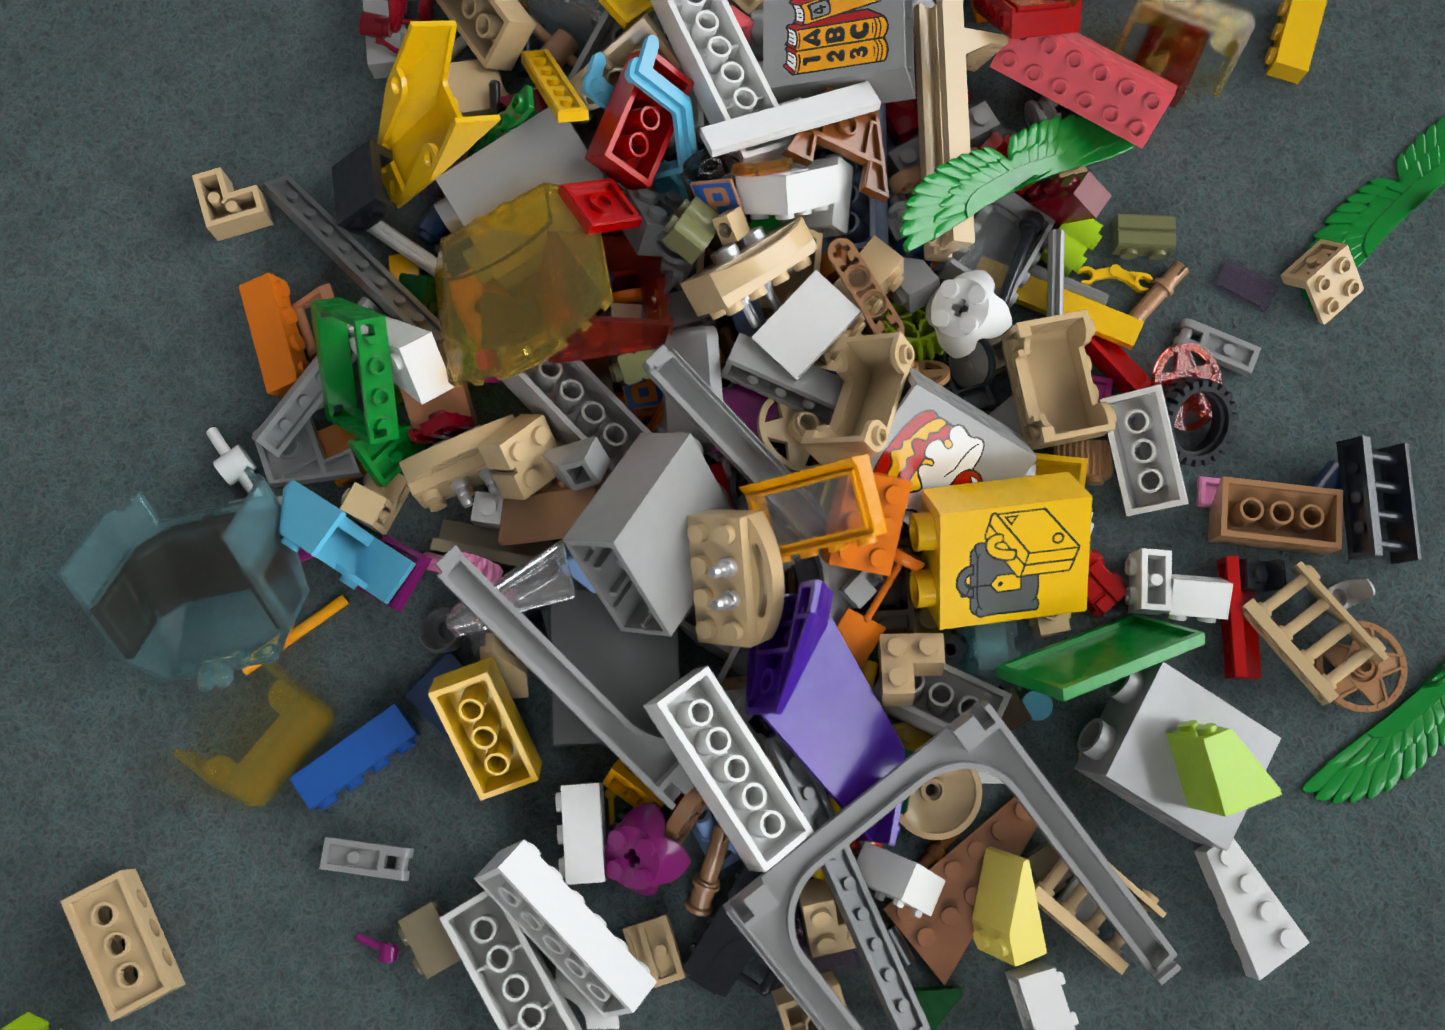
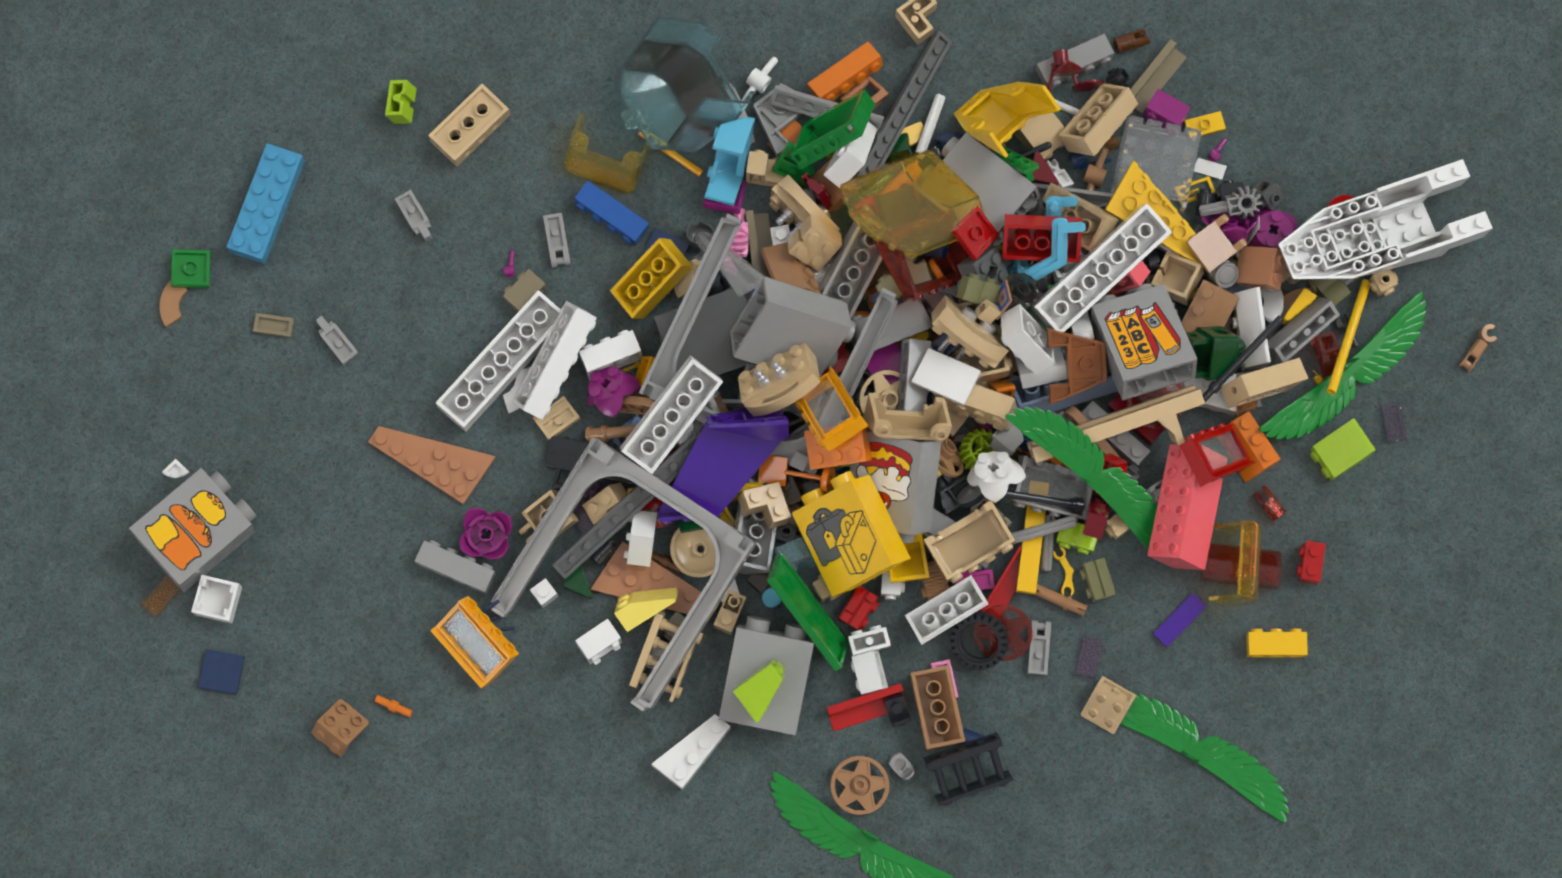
camera: 75 degrees right, 0 degrees up
black panel [332,139,397,235] -> none
yellow tile [521,49,589,123] -> none
light grey slope [542,436,611,491] -> none
white tile [700,81,881,158] -> none
clear orange tile [732,158,793,176] -> none
medium nougat beam [828,238,904,335] -> none
tan fence [1242,561,1389,706] -> none
none -> tan slope [714,590,747,635]
none -> dark purple tile [1153,593,1207,648]

